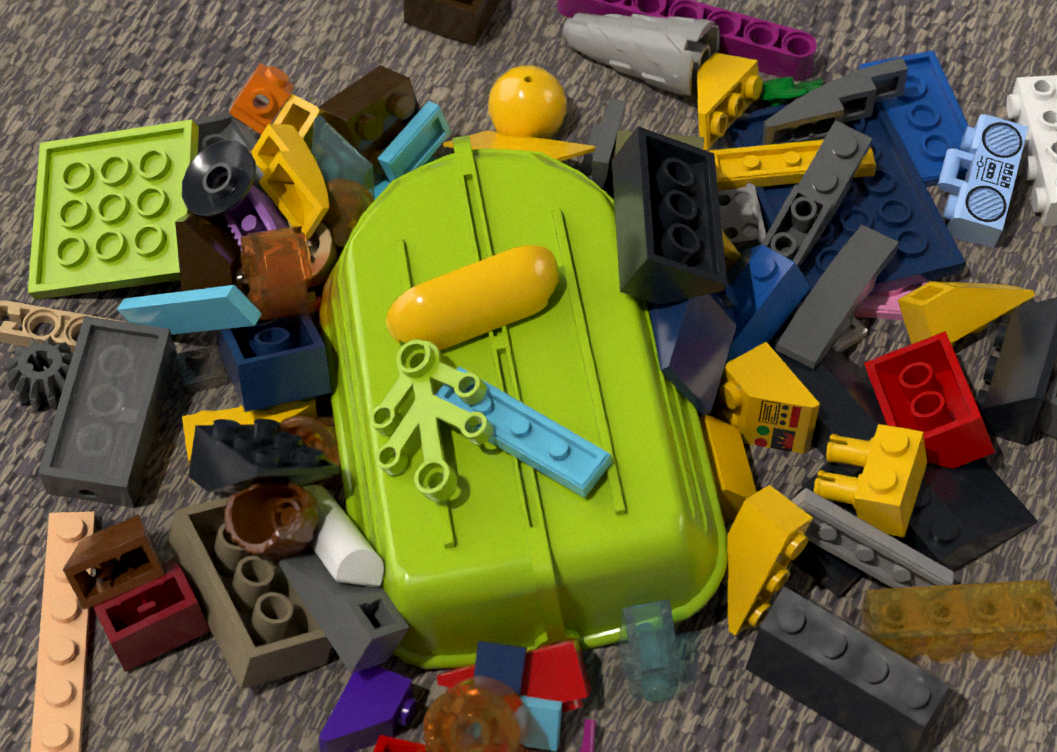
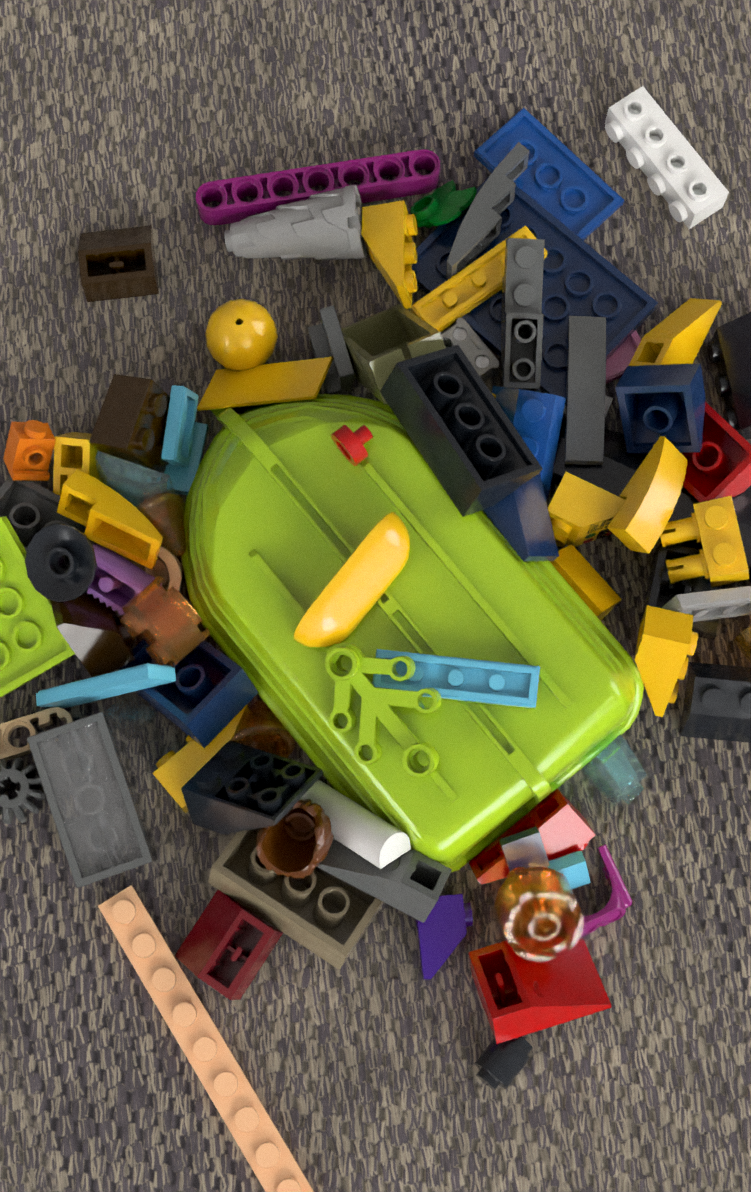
camera: 30 degrees left, 20 degrees up
reddish brown torso [63,515,165,610] -> none
light blue piece [937,114,1028,248] -> none
none -> red tile [331,425,373,466]
none -> yellow slope [607,436,688,554]
none -> dark blue slope [615,363,706,453]

